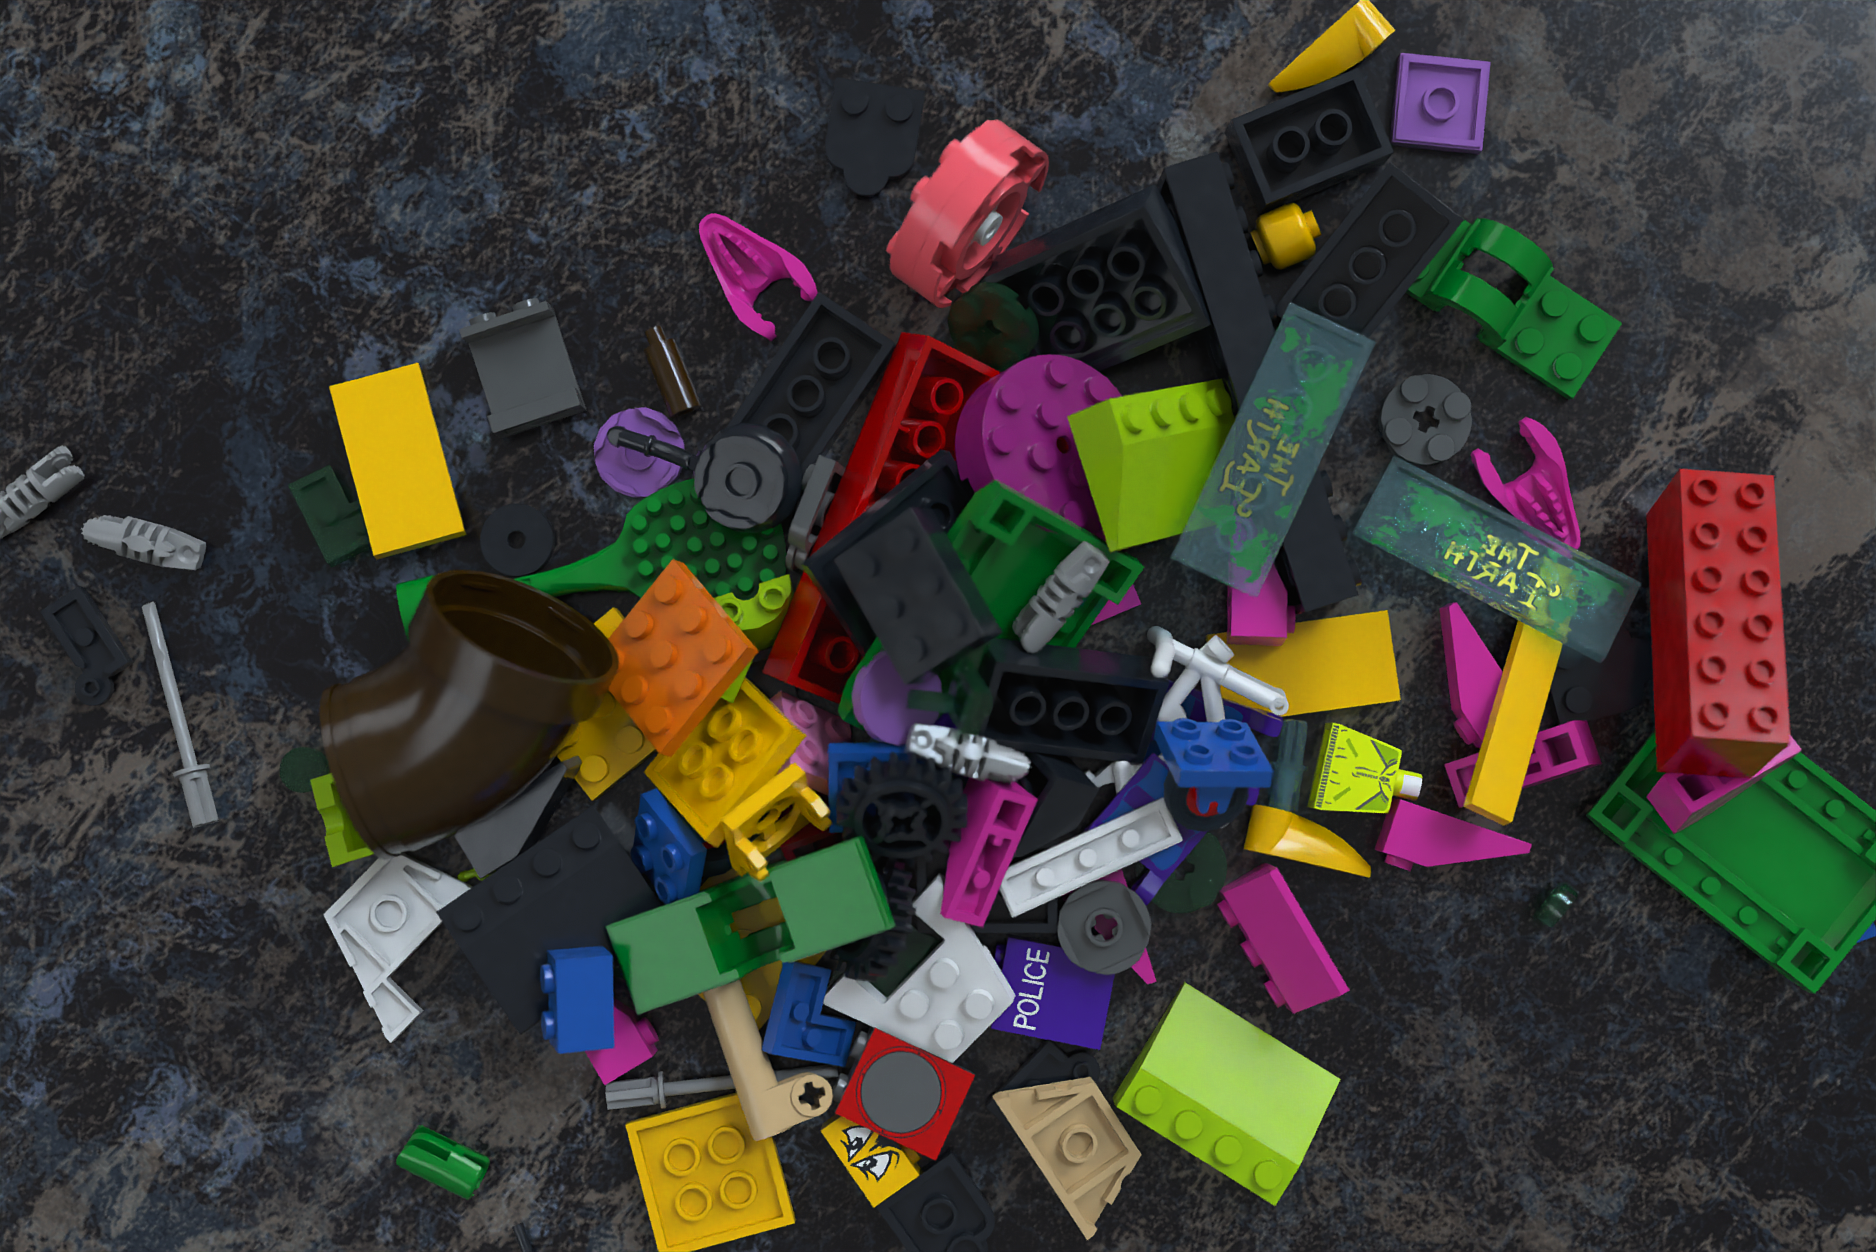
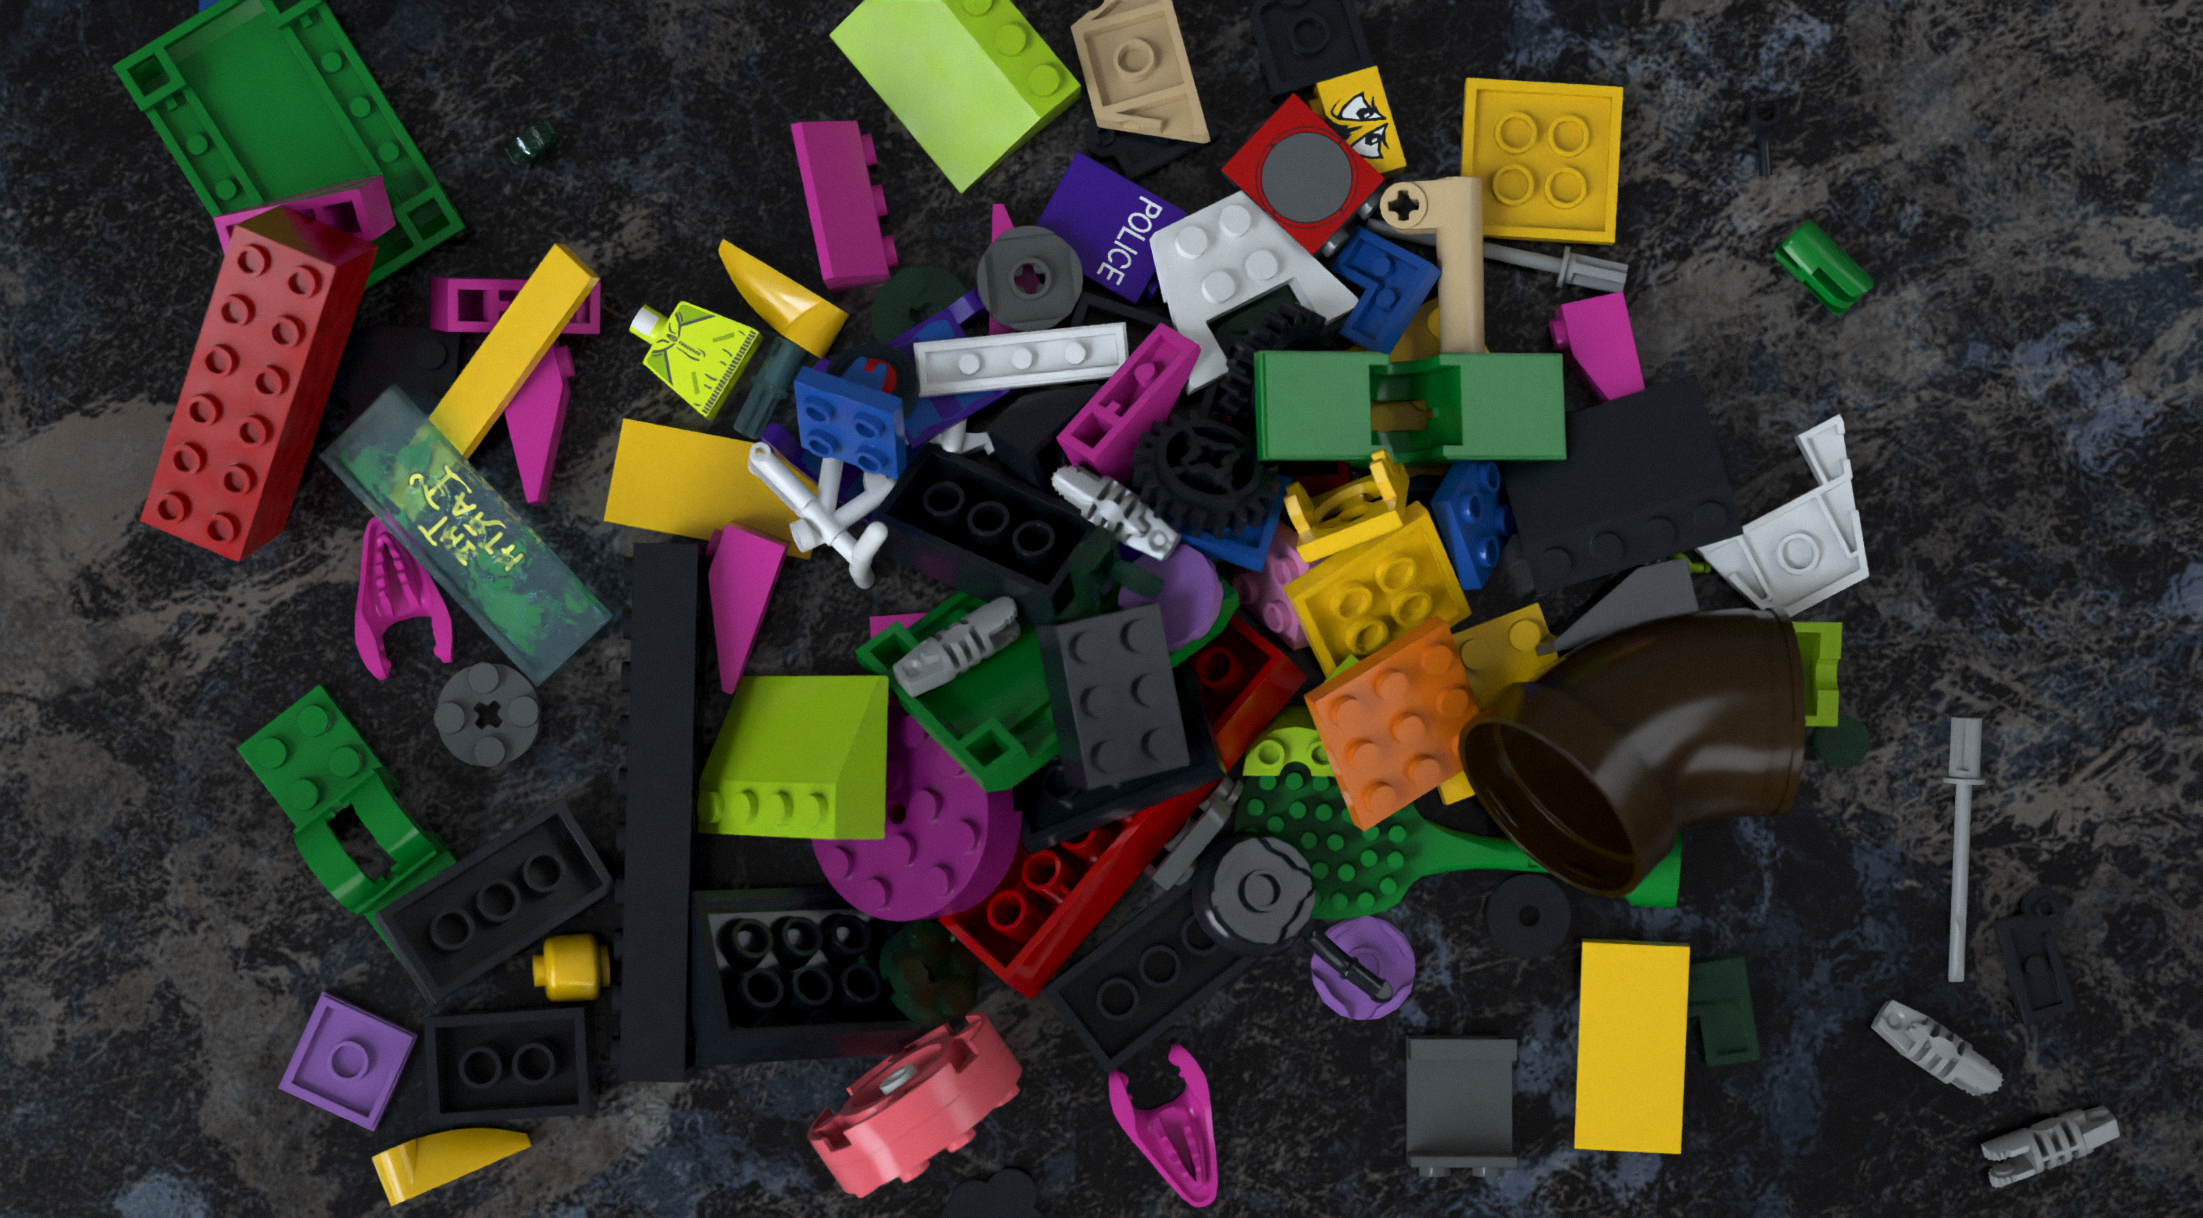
camera: 160 degrees left, 0 degrees up
blue brick [540,946,615,1054] -> none
dark brown cylinder [644,326,701,418] -> none
clear light blue tile [1170,302,1376,598] -> none
dark pink slope [1375,798,1532,871] -> none

